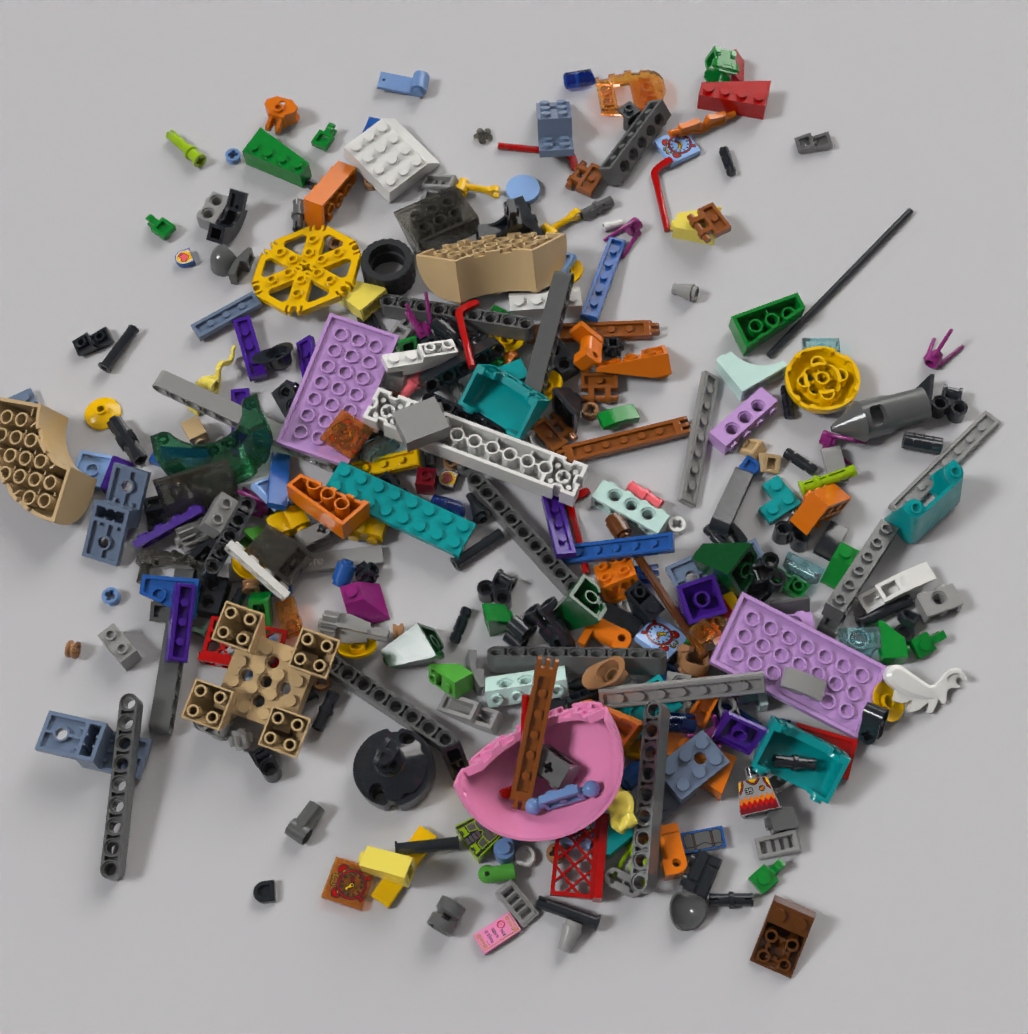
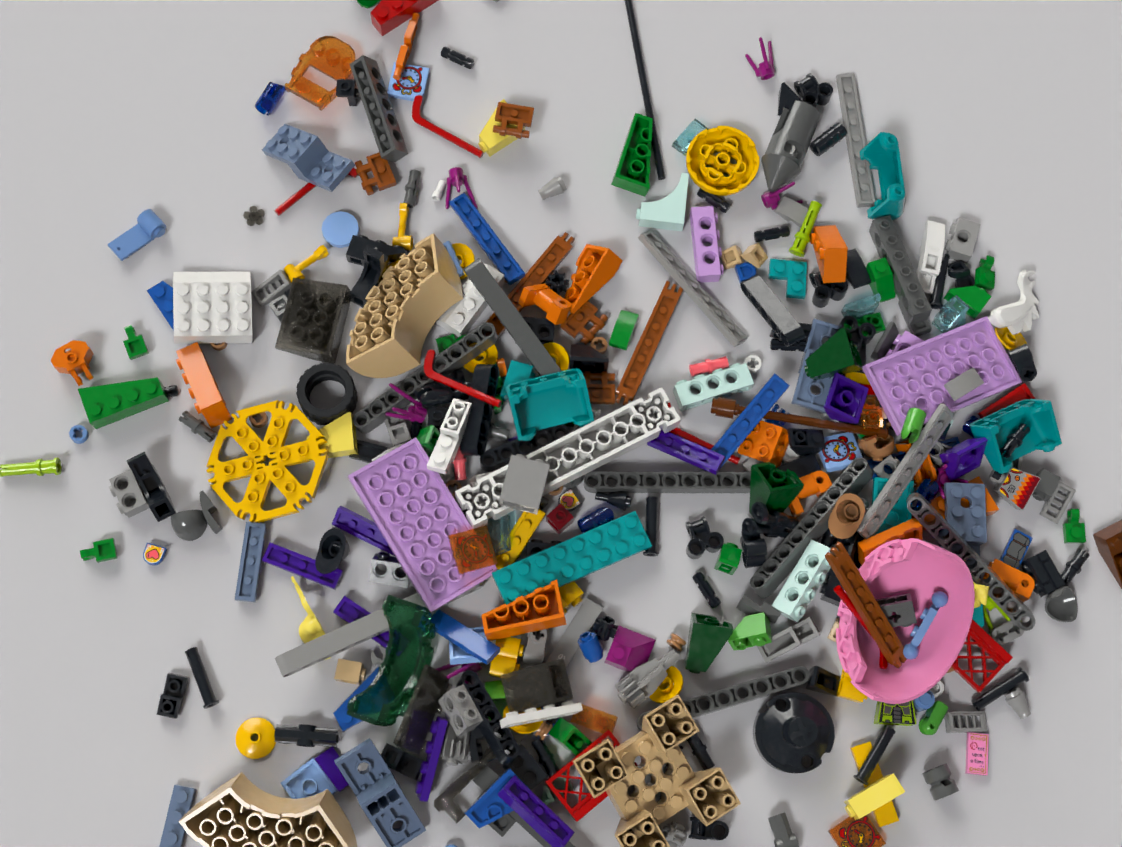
camera: 60 degrees left, 10 degrees up
none -> bright green piece [901,408,926,443]

